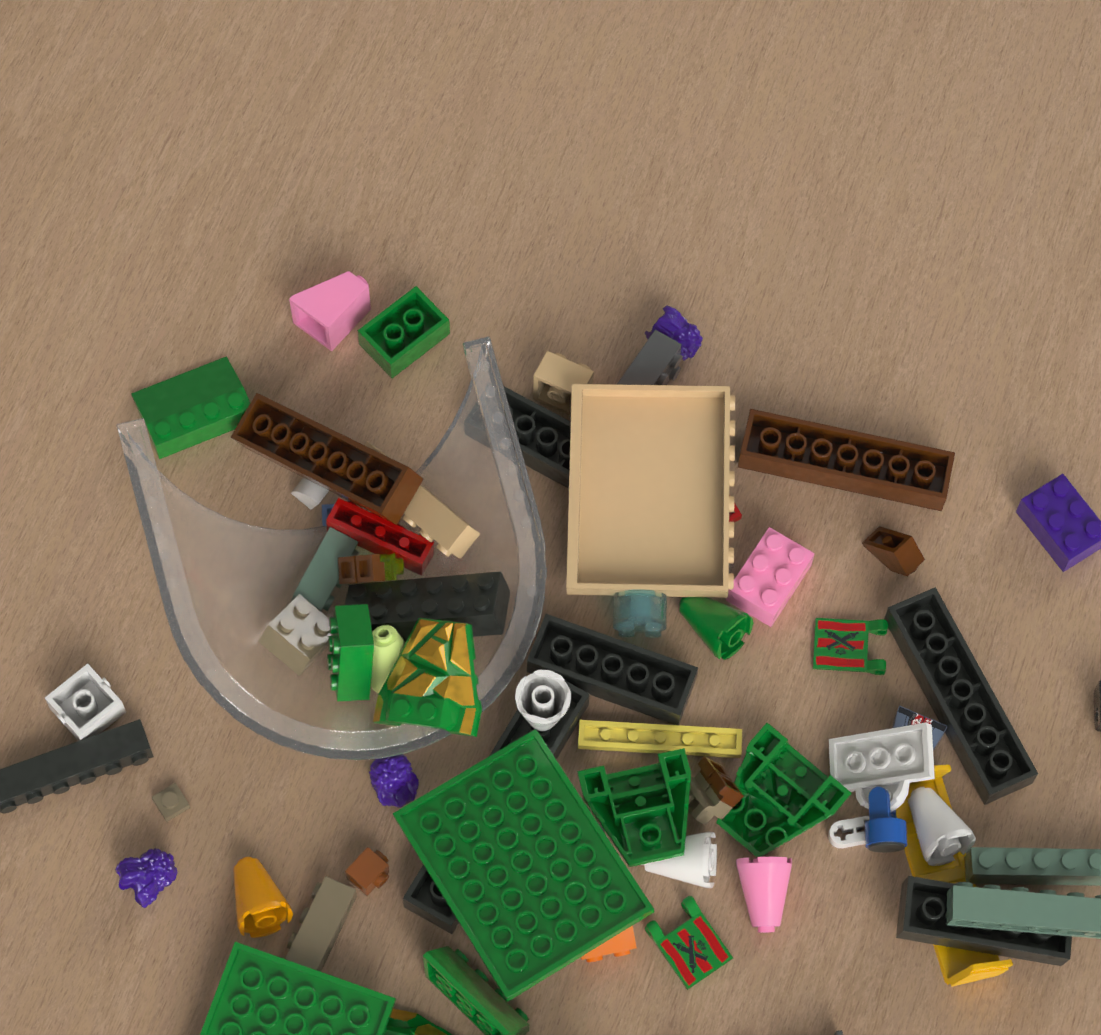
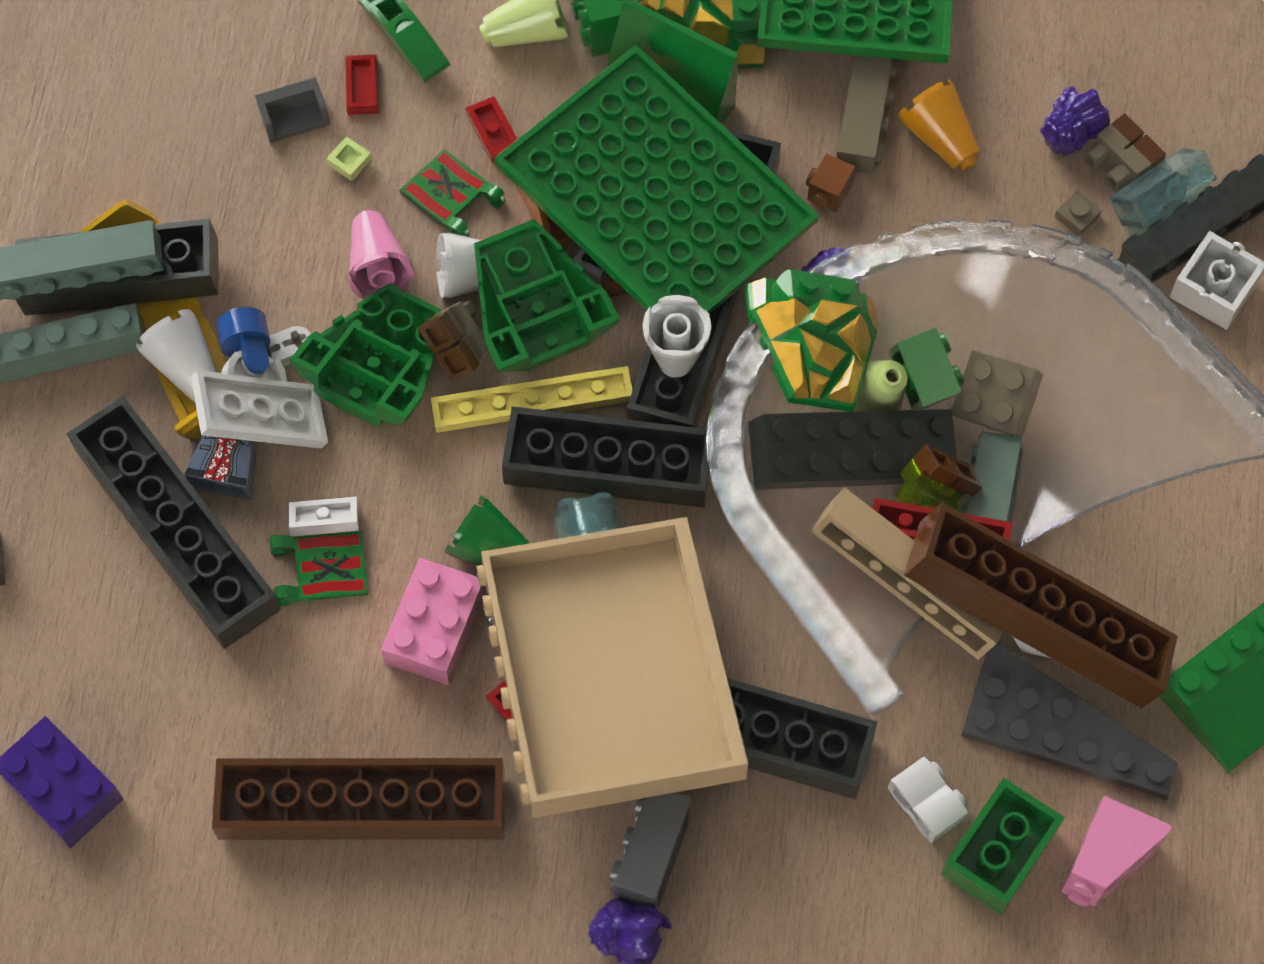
camera: 170 degrees right, 0 degrees up
tan brick [533,351,594,415] -> none
reddish brown slope [862,526,925,577] -> none
none -> white plate [289,497,359,537]
none -> yellowish green plate [326,136,372,181]
none -> red plate [465,96,517,163]
none -> white brick [887,757,968,843]
none -> dark grey wing [962,642,1178,799]
none -> dark tan hips [1085,113,1166,192]
none -> clear light blue brick [1110,148,1217,229]

